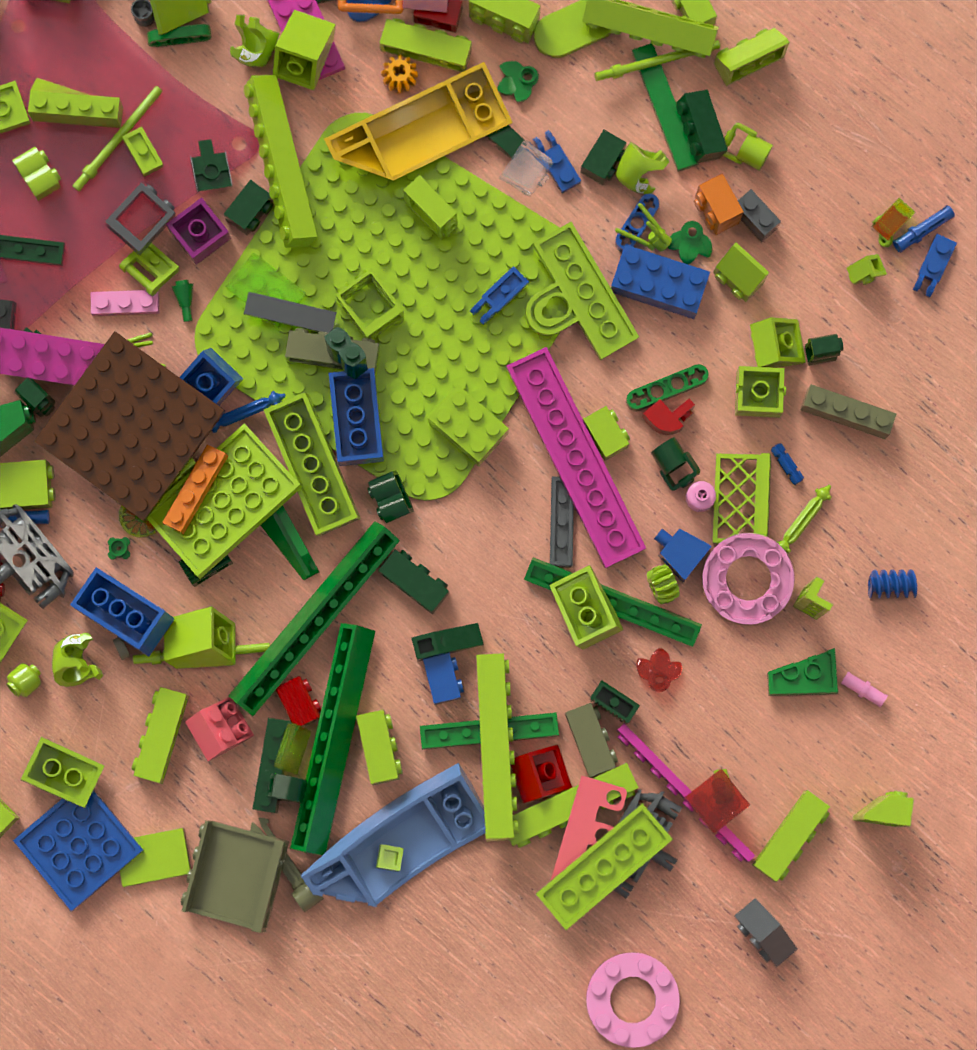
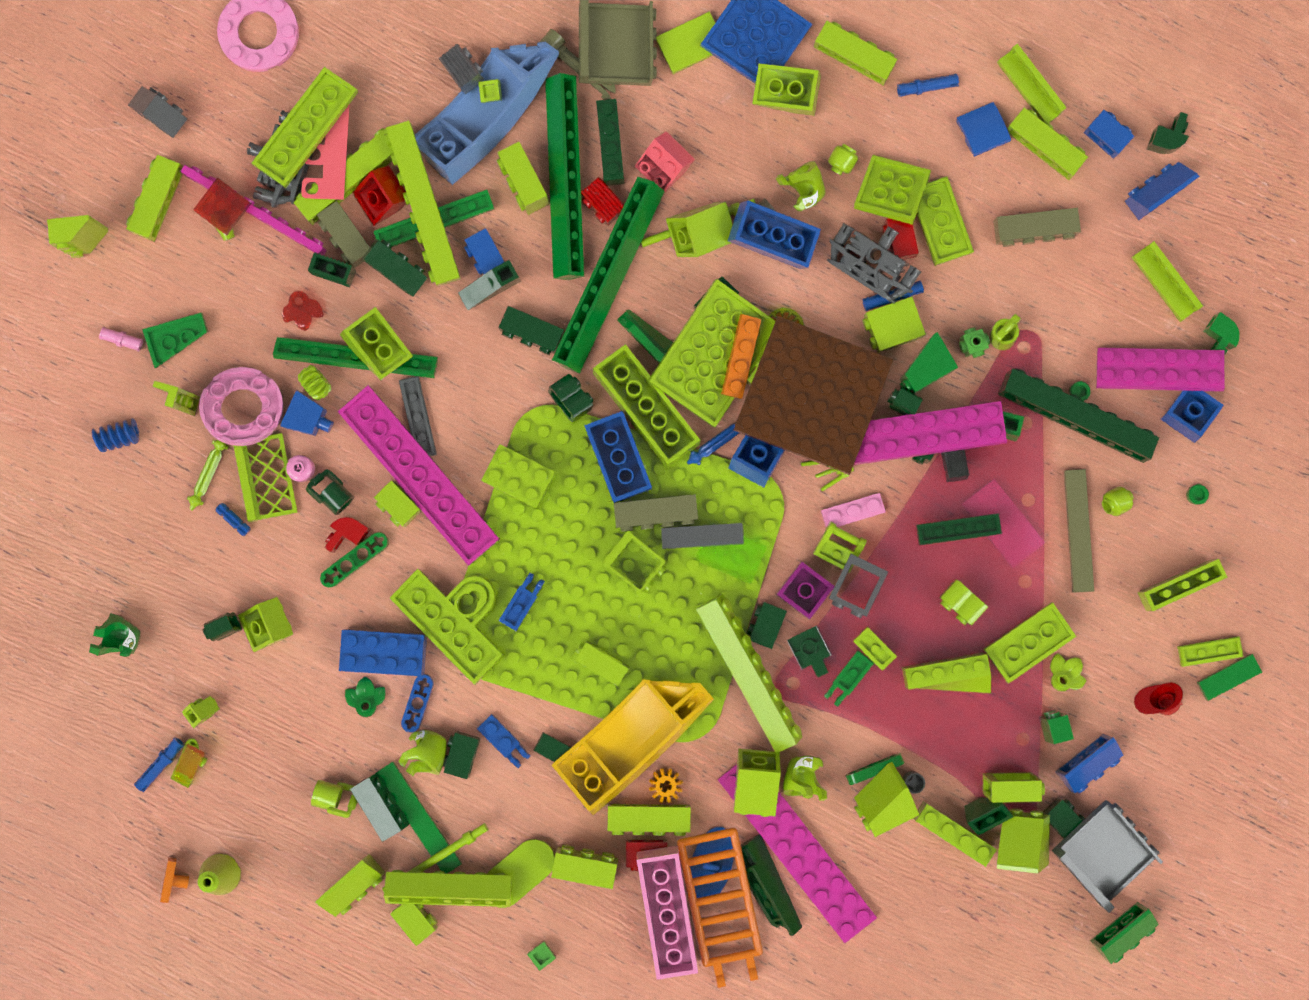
camera: 170 degrees right, 5 degrees up
lime bar [72,86,163,192] -> none
green plate [108,537,130,560] -> none
lime brick [132,687,189,784] -> none
green cone [172,280,194,322] -> none
dark green brick [267,774,307,804] -> none
clear neon green tile [274,722,311,775] -> none
dark green brick [324,327,368,379] -> none
green plate [497,61,539,102] -> none
clear torso [499,140,554,196] -> none
lime plant [615,203,672,252] -> none
orange brick [694,173,744,236] -> none
lime slope [713,243,769,302] -> none
lime brick [735,366,786,418] -> none
dark grey brick [738,189,781,243] -> none
olive brick [800,384,896,439] -> none
blue hinge [913,234,957,297] -> none
none -> green piece [89,613,140,657]
none -> orange tile [160,857,189,903]
none -> lime cone [198,854,241,895]
none -> dark green brick [362,239,428,297]
none -> flat silver brick [439,44,484,94]
none -> green hinge [824,650,874,707]

